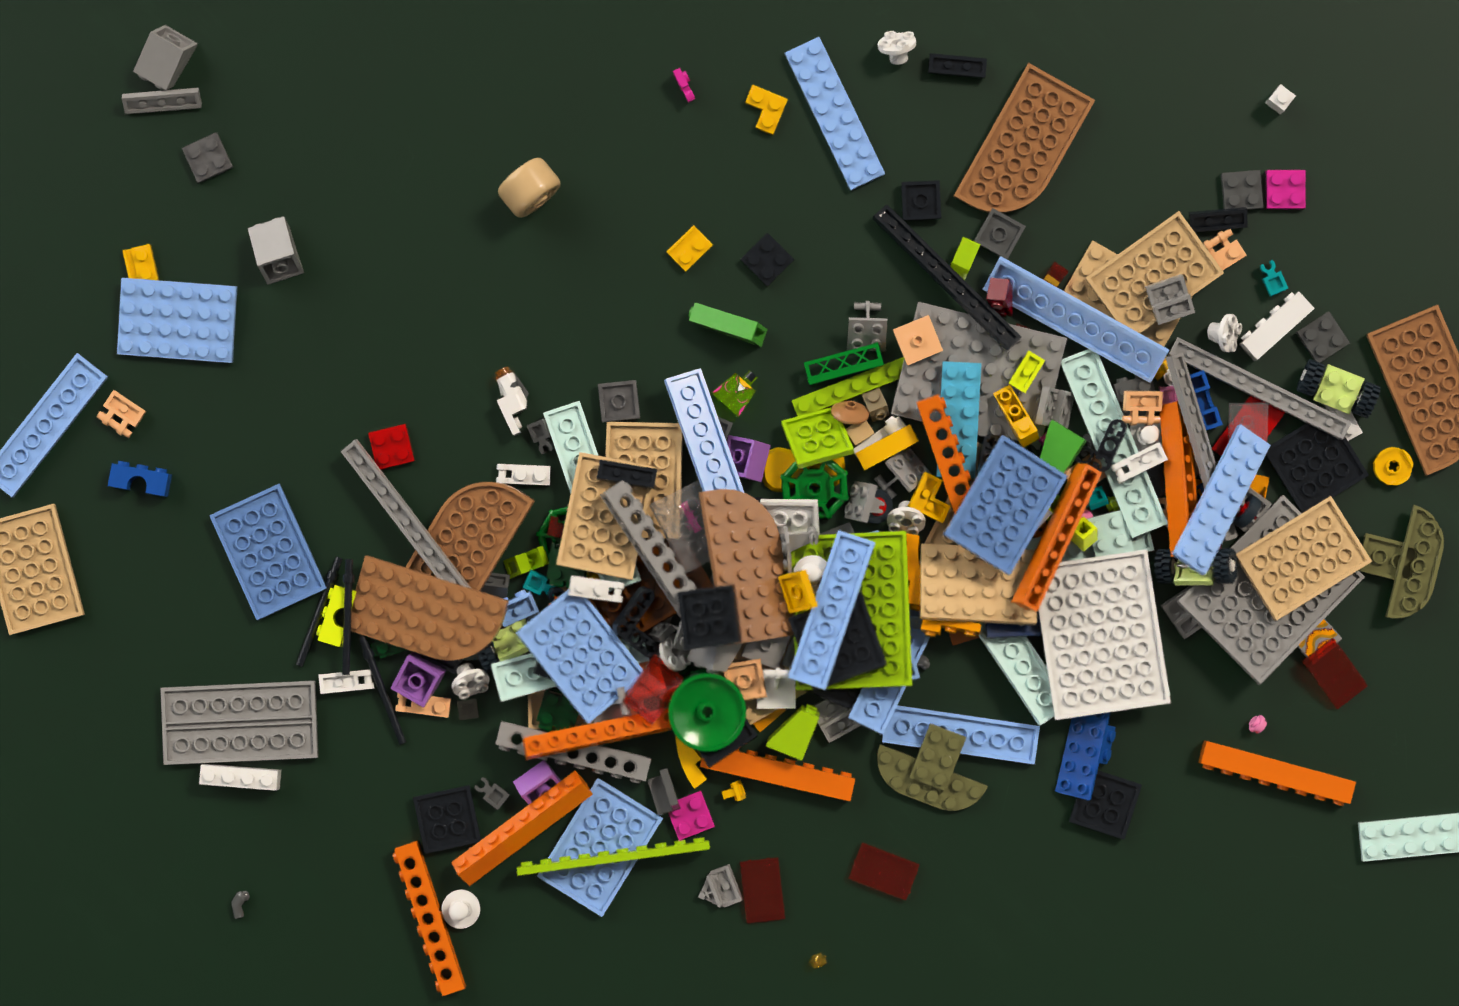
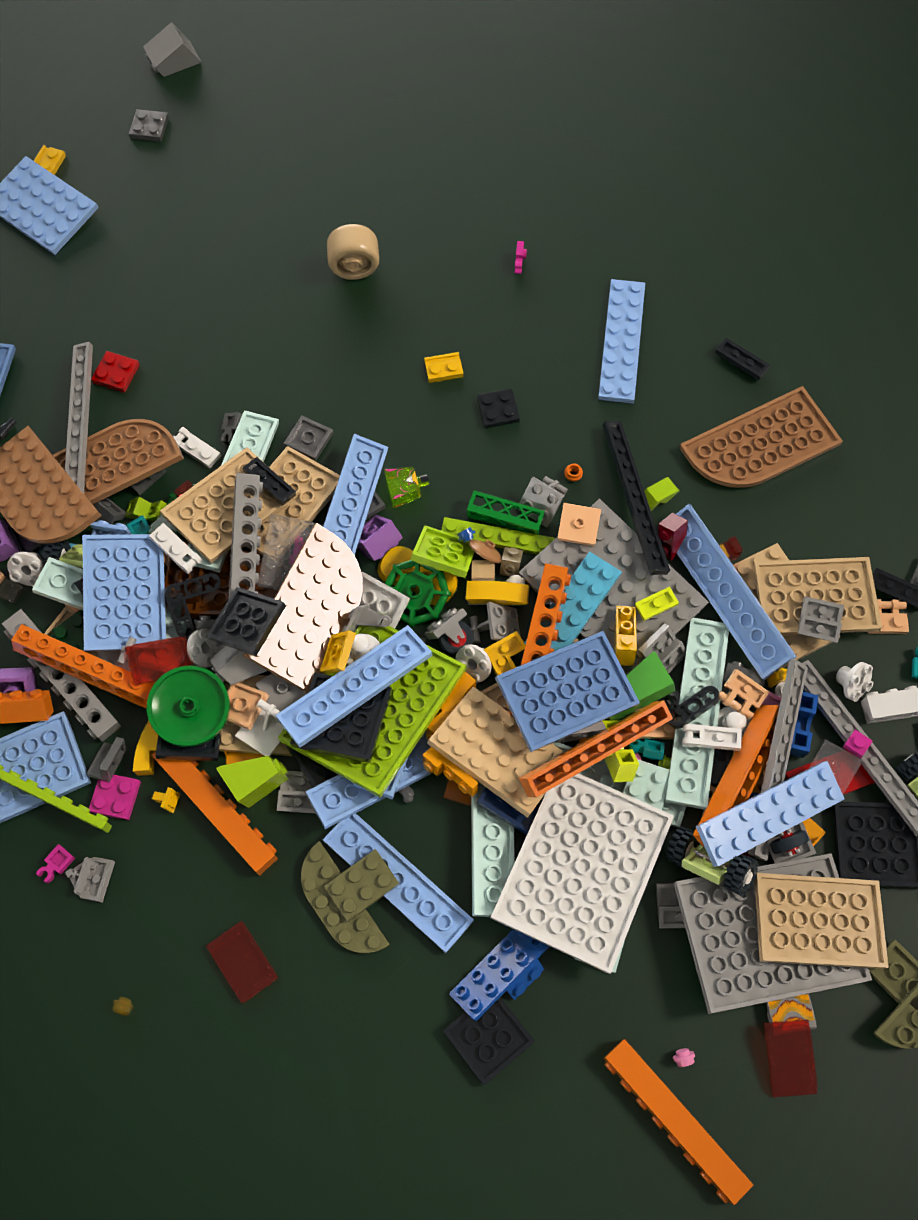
camera: 30 degrees right, 20 degrees down
light grey plate [122,88,202,114] -> none
slope [248,217,304,284] -> none
white plate [495,366,529,436] -> none
bright green slope [689,303,768,347] -> none
clear red piece [740,857,785,923] -> none
yellow plate [745,85,788,135] -> none
white plate [878,31,916,65] -> none
black plate [901,180,941,221] -> none
dark grey plate [974,208,1026,259] -> none
none -> dark pink plate [36,844,75,883]
none -> blue plate [458,527,476,543]
none -> orange plate [564,464,583,482]
none -> dark pink plate [843,729,873,759]

